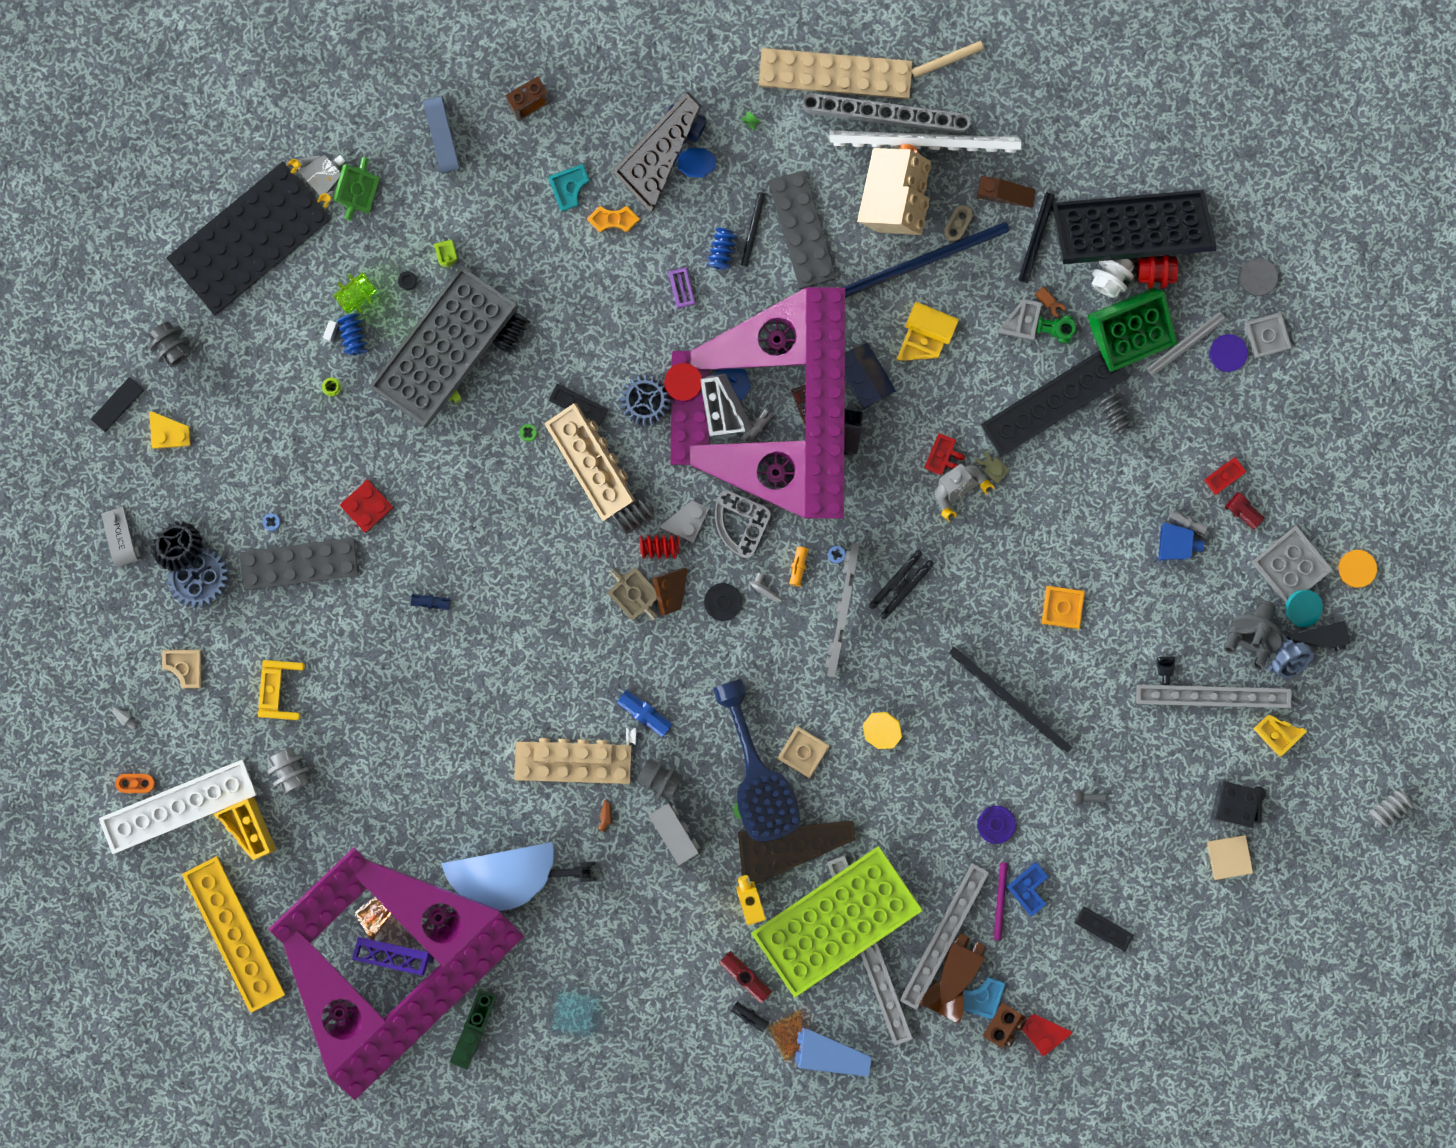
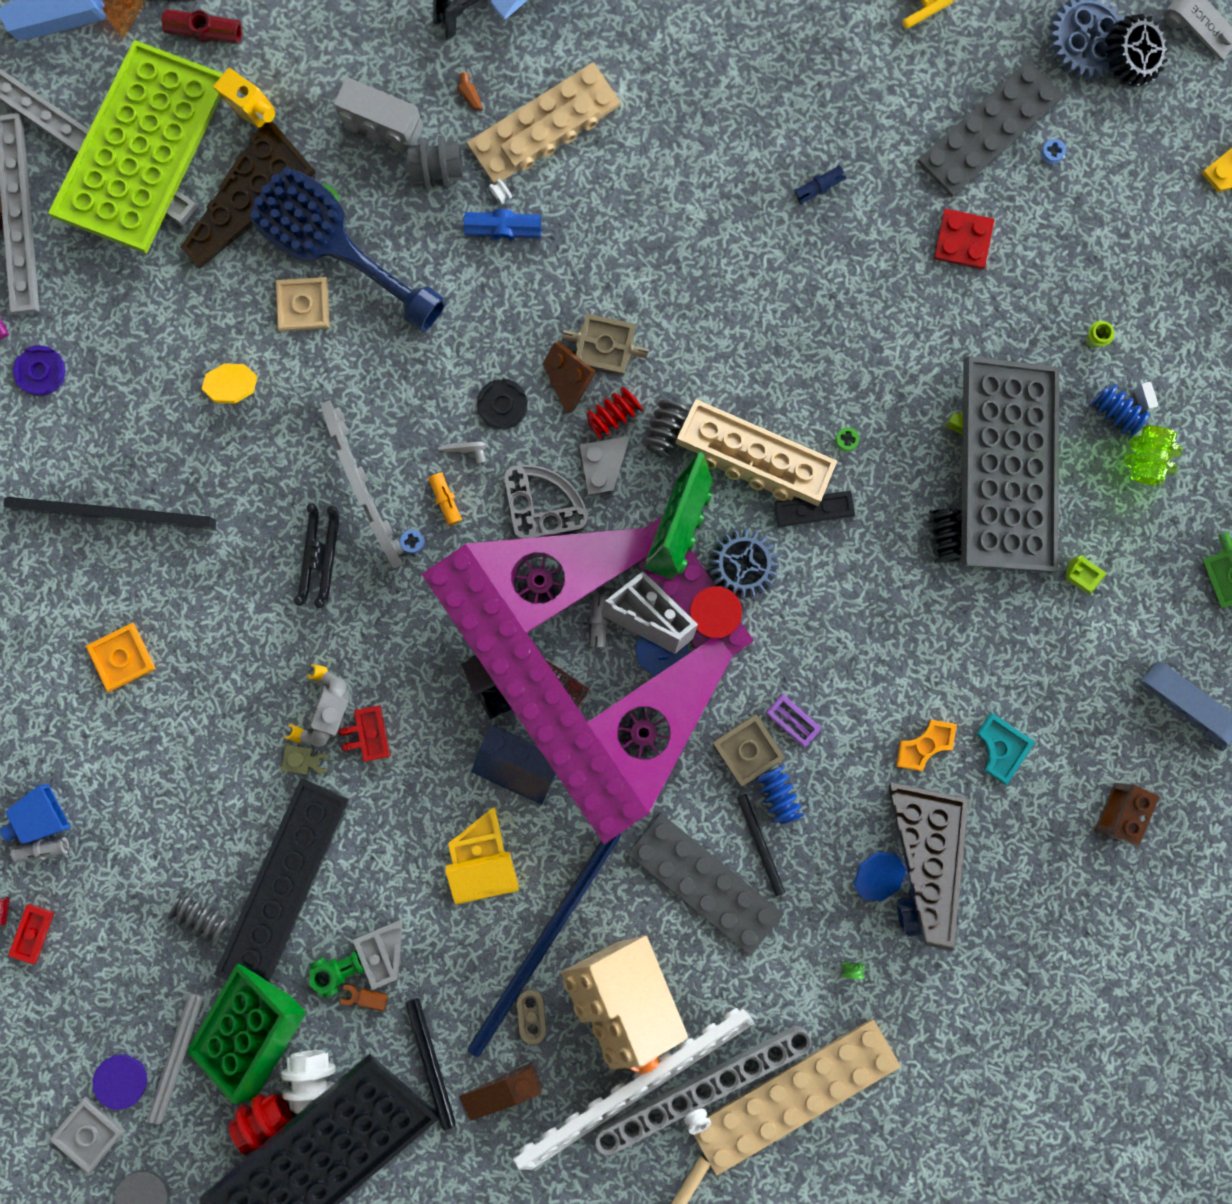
camera: 150 degrees right, 0 degrees up
black tile [398,271,417,291] -> none
none -> green slope [643,452,713,580]
none -> white bush [684,1109,711,1134]
none -> dark tan plate [712,714,785,787]

